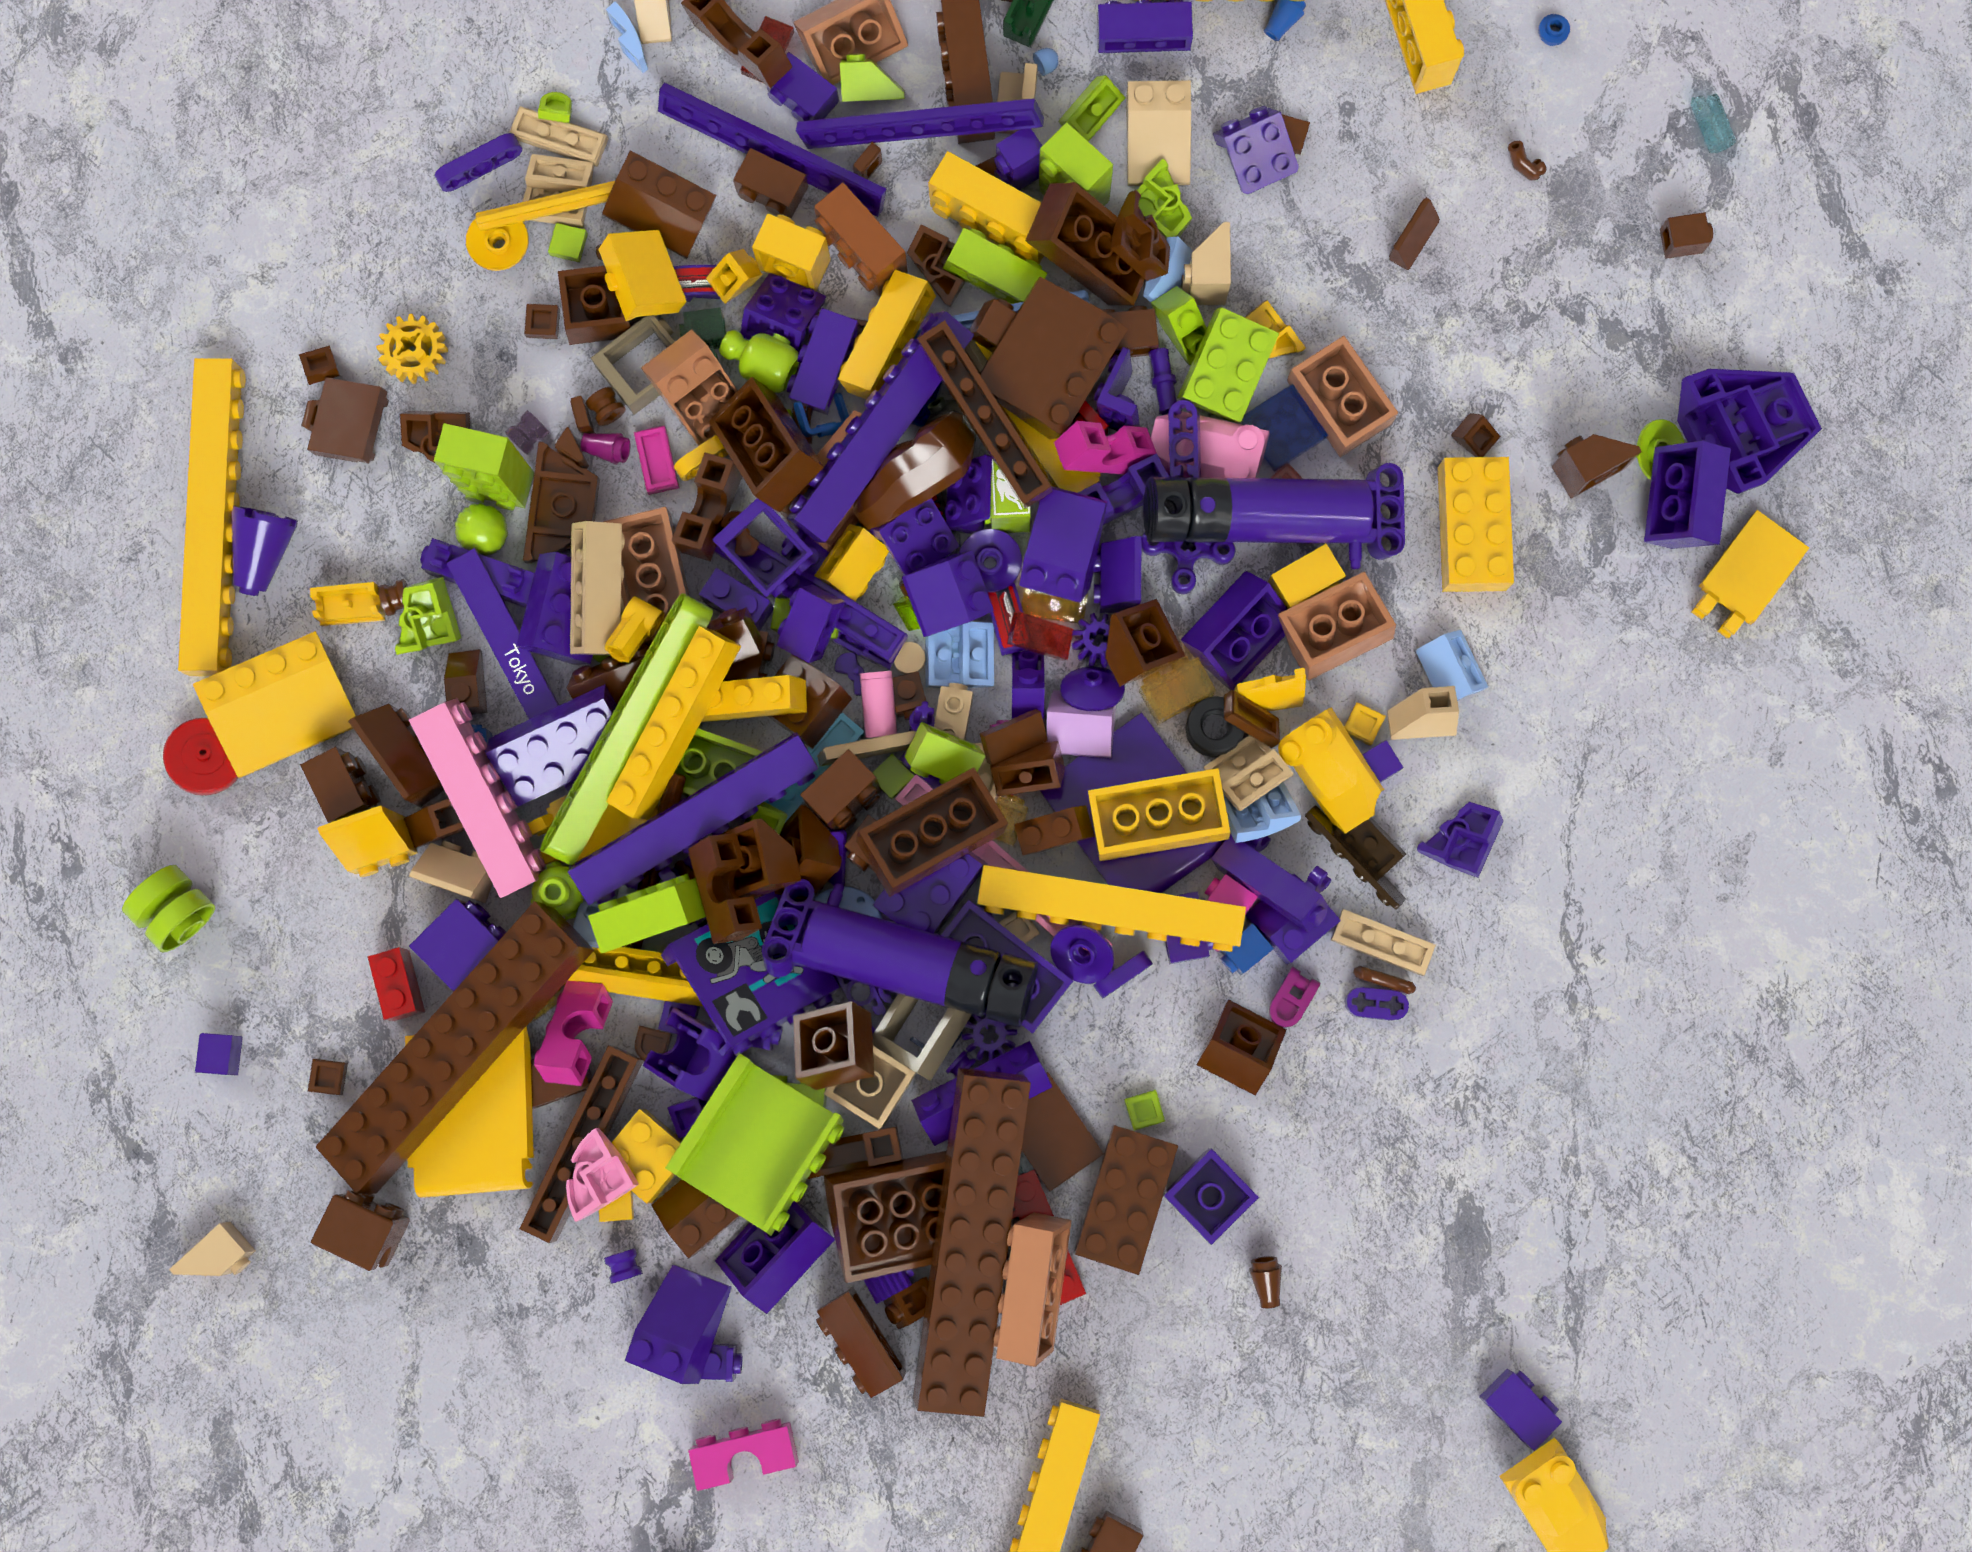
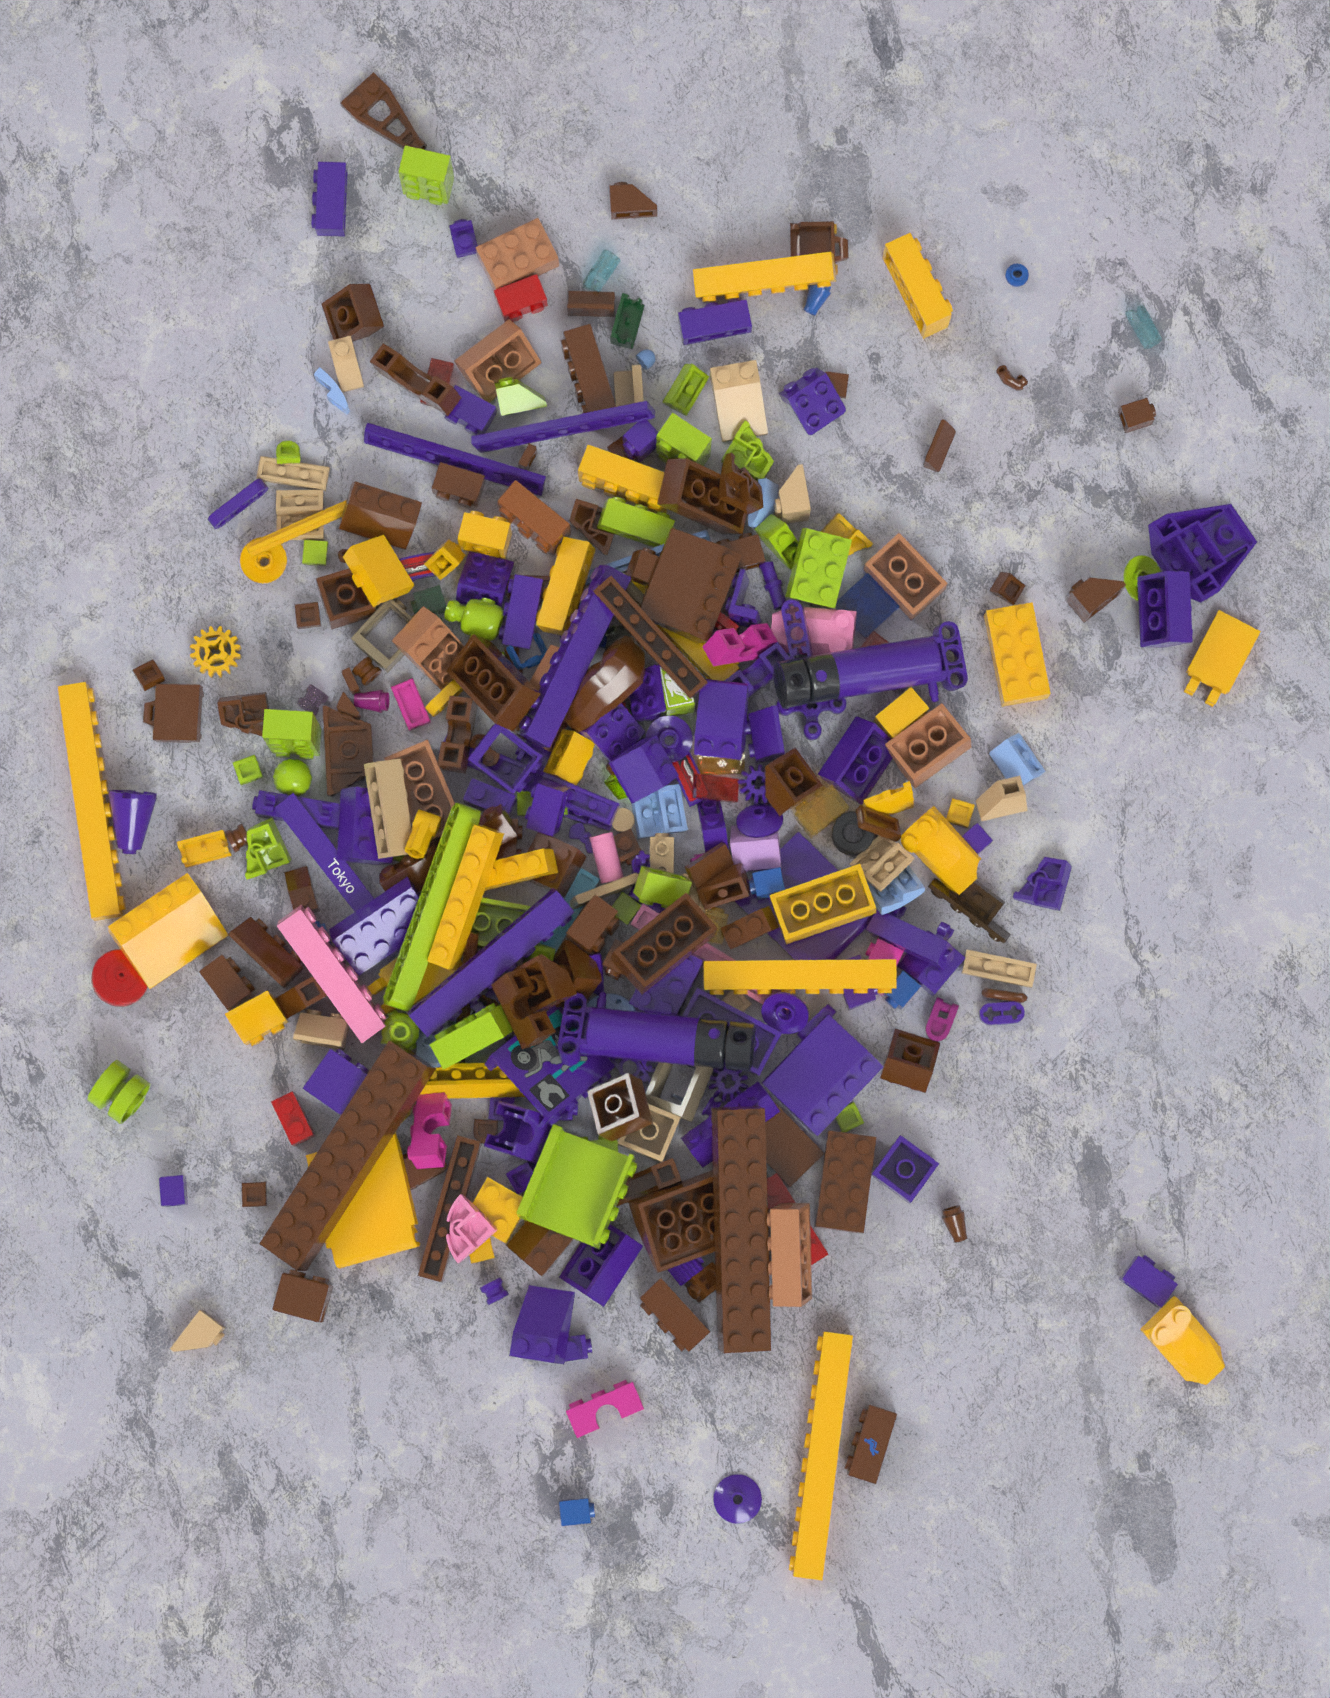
camera: 15 degrees left, 0 degrees up
none -> lime tile [232,755,263,786]
none -> blue brick [749,867,785,900]
none -> dark purple slope [762,1014,883,1136]

